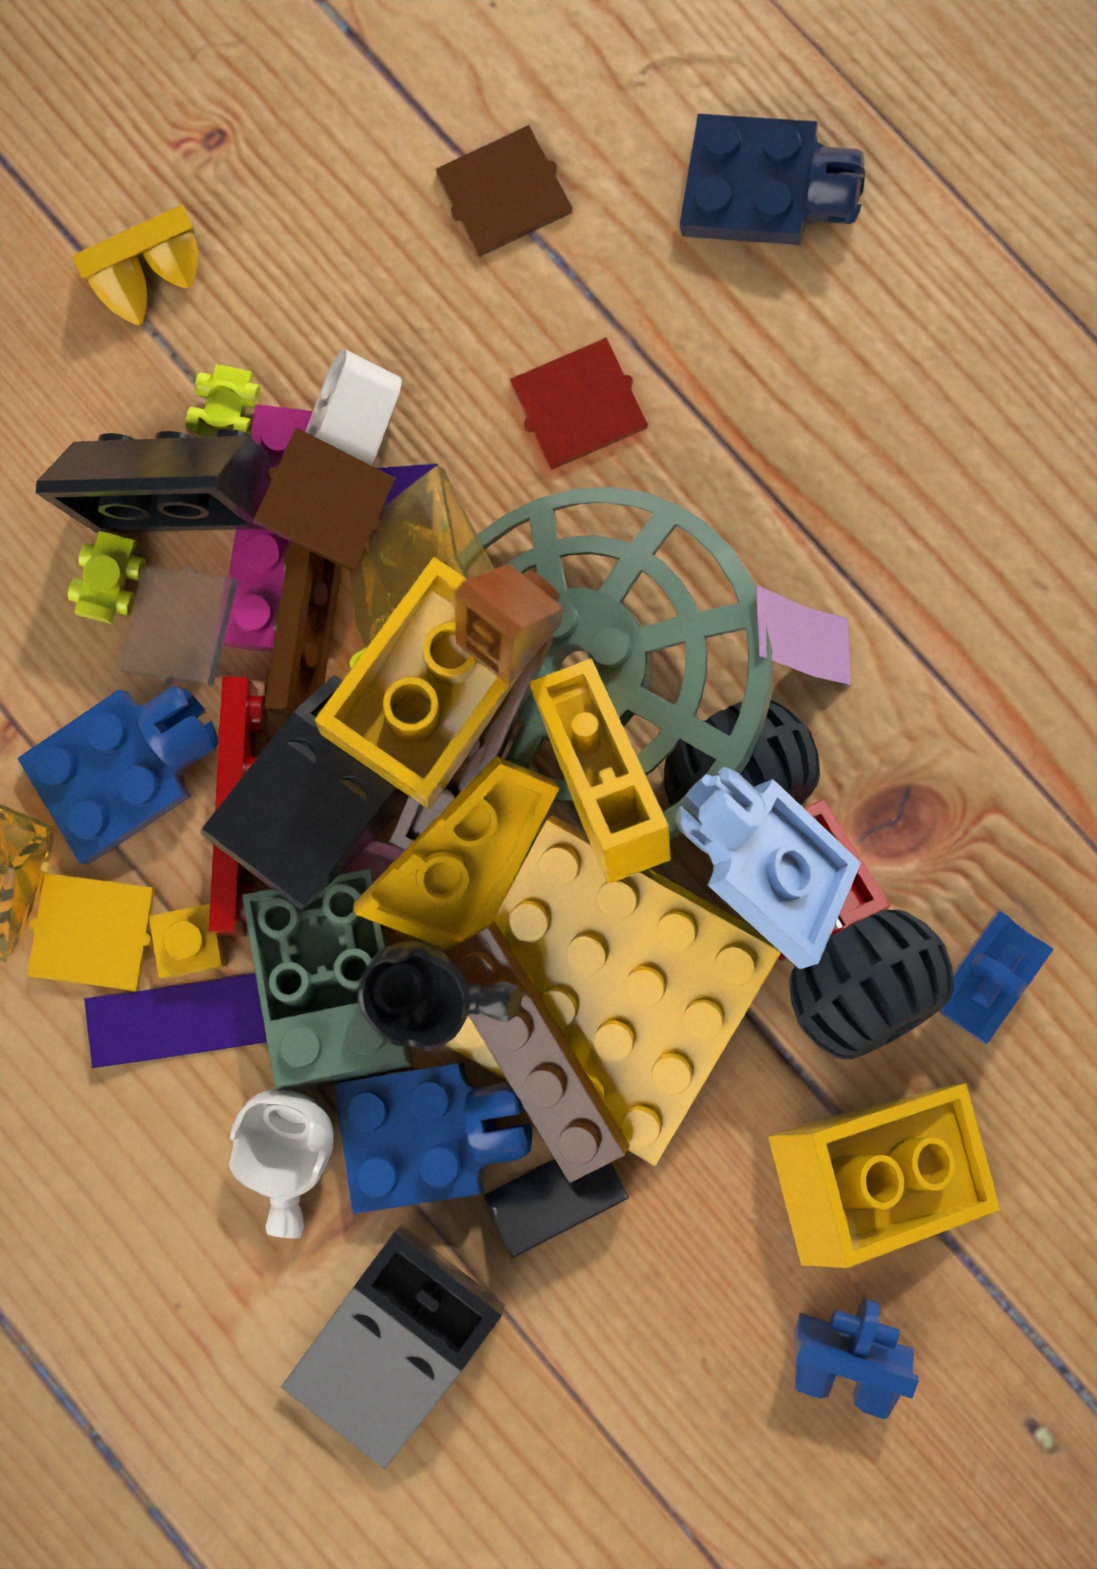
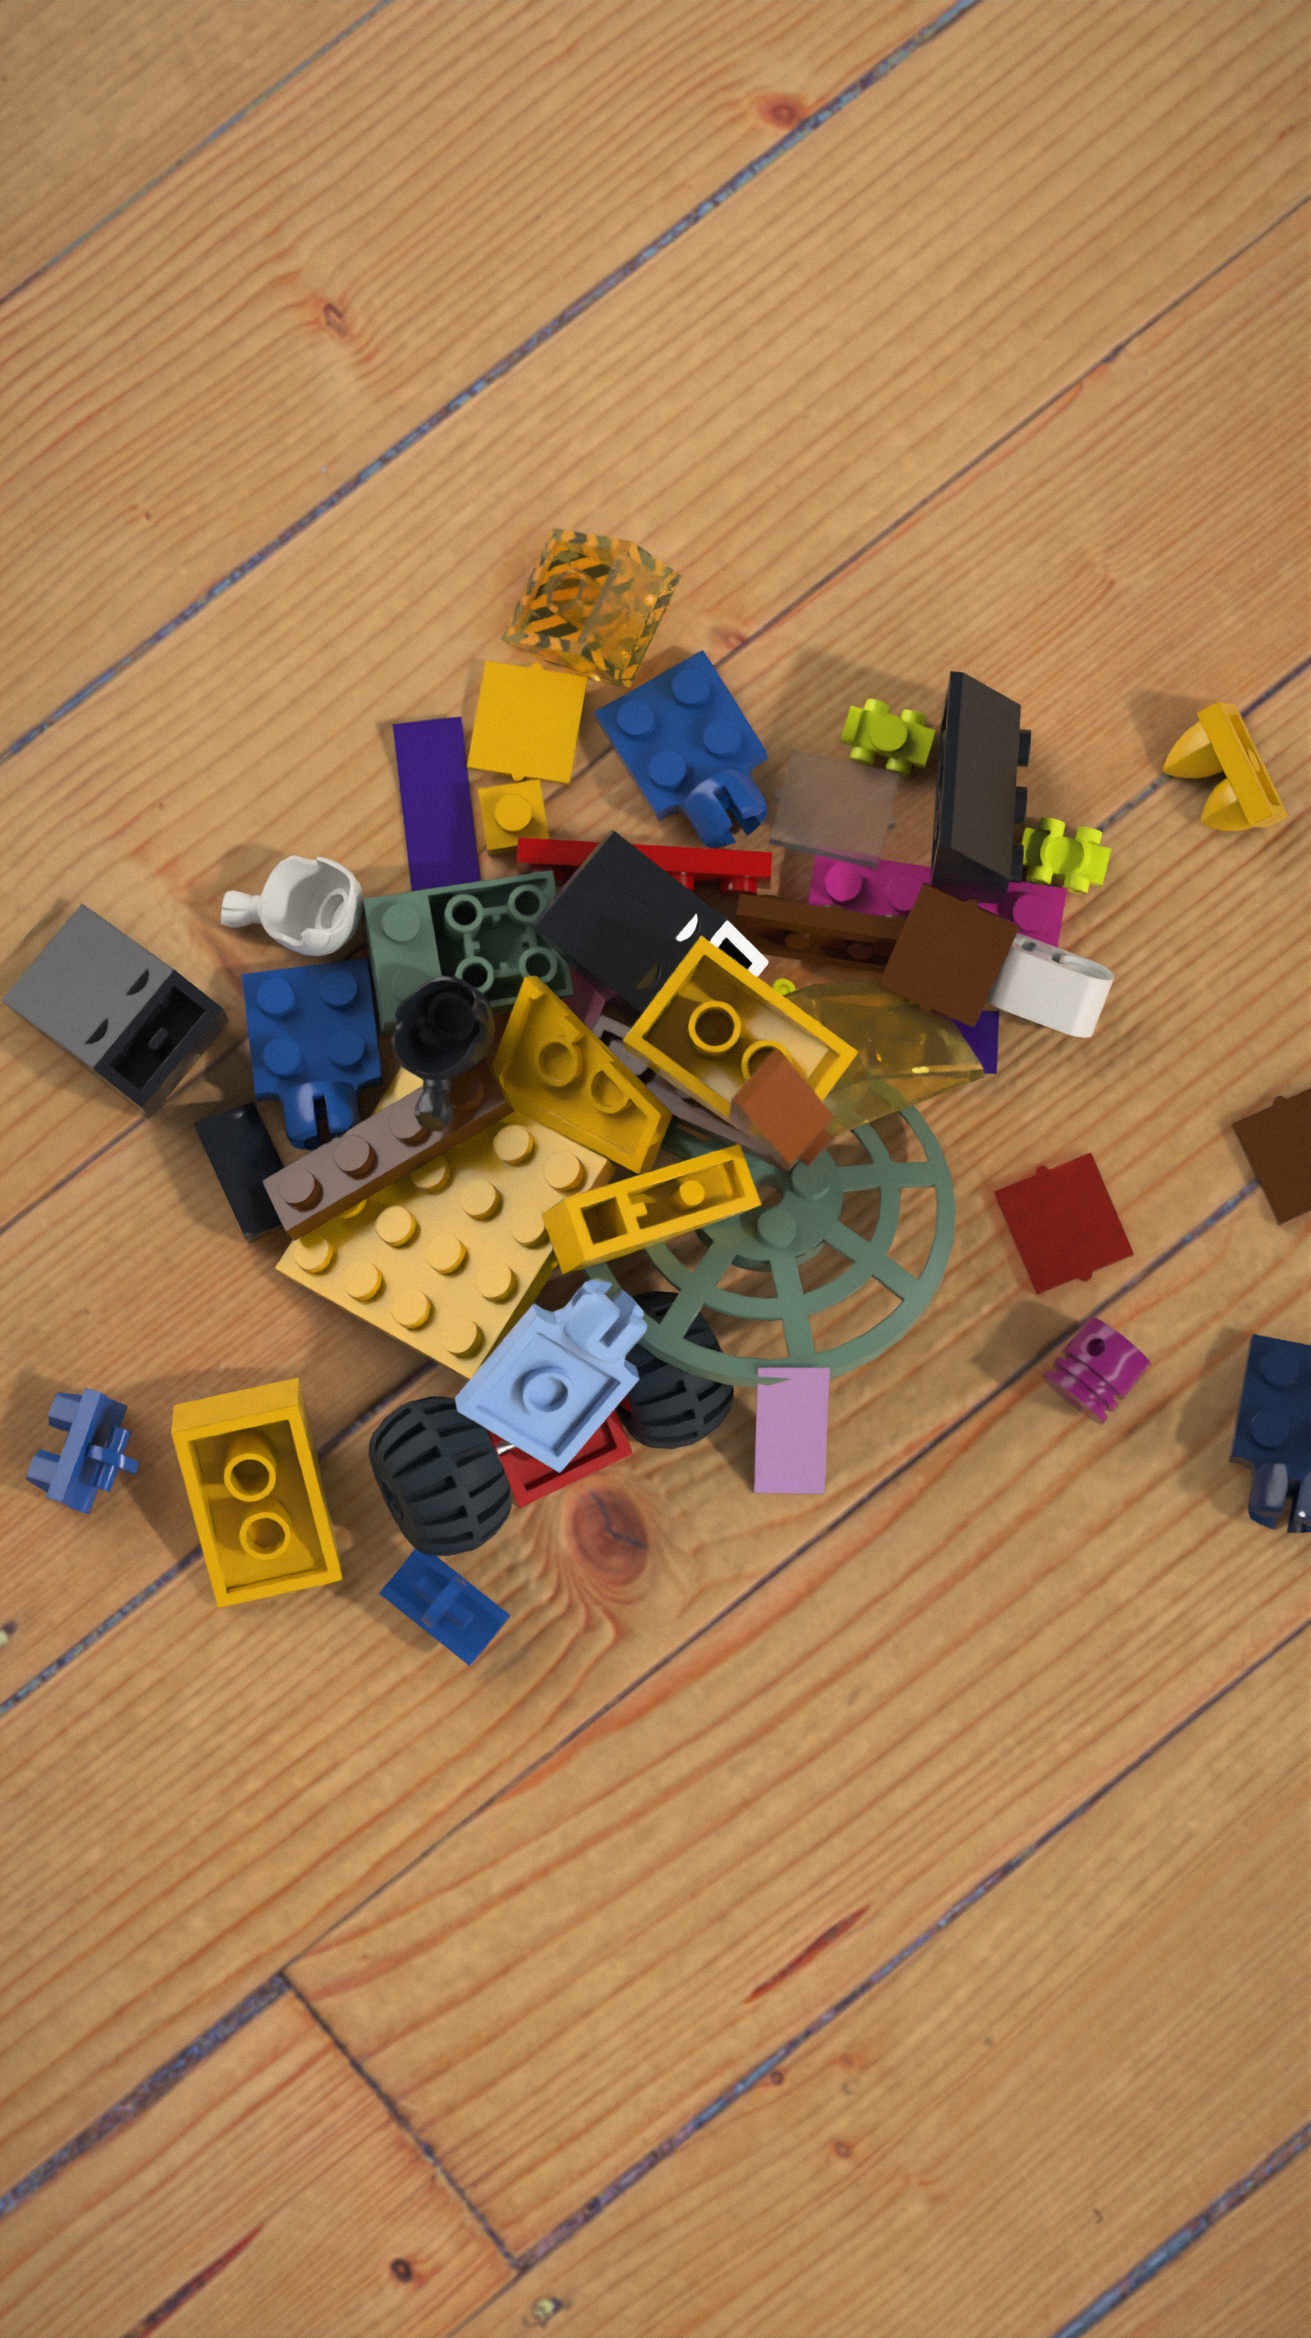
camera: 90 degrees right, 0 degrees up
none -> magenta piece [1042,1317,1151,1424]

